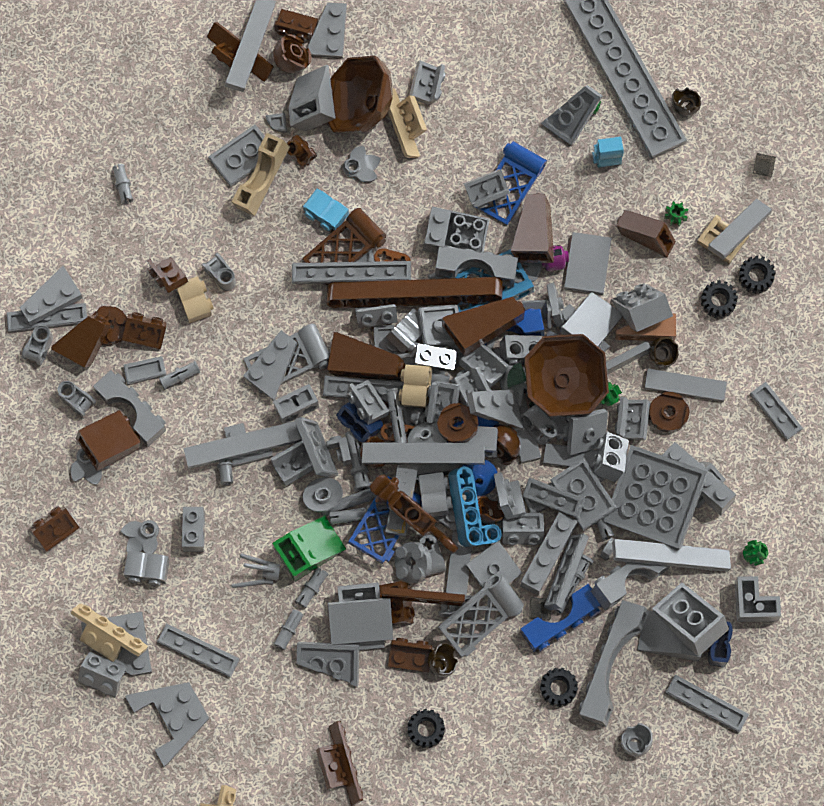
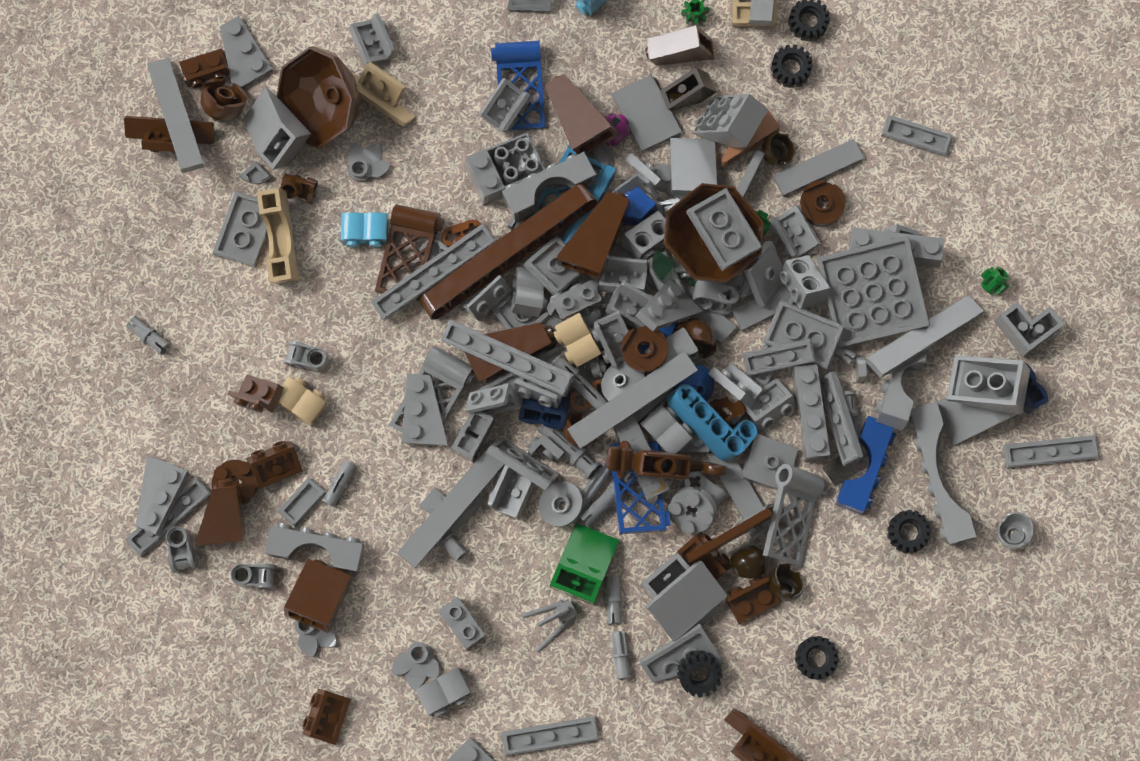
camera: 35 degrees left, 5 degrees up
none -> light grey tile [441,319,575,396]
none -> light grey bracket [466,384,523,415]
none -> dark brown slope [660,68,717,110]
none -> black tyre [677,650,723,697]
none -> light grey tile [686,188,763,271]
none -> dark brown hair [730,545,767,579]

